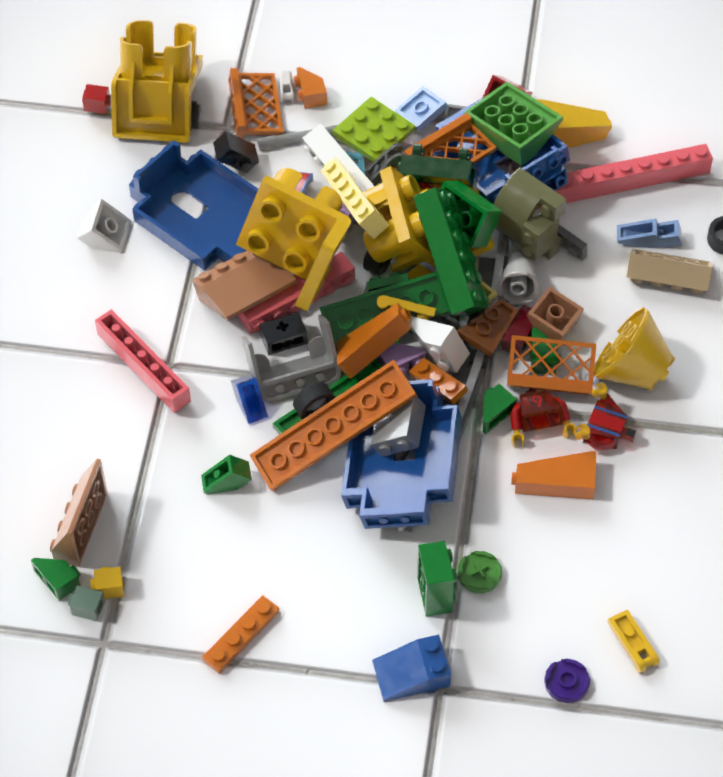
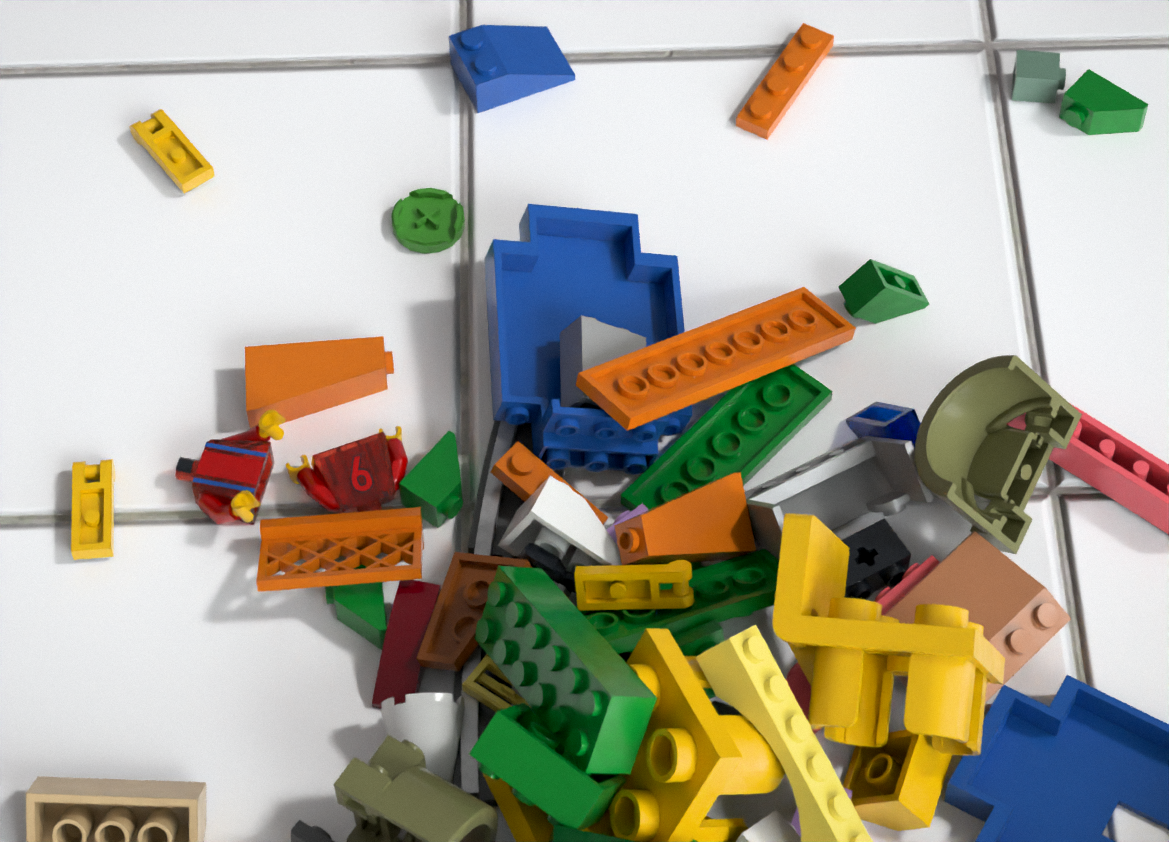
camera: 170 degrees right, 0 degrees up
nougat slope [50,458,108,567] -> none
yellow brick [90,567,125,599] -> none
black tyre [293,382,335,420] -> none
green brick [417,541,457,617] -> none
nougat slope [527,286,584,349] -> none
dark purple tile [544,658,591,704] -> none
yellow cone [594,307,676,391] -> none
none -> yellow plate [71,459,115,560]
none -> olive piece [914,355,1082,554]

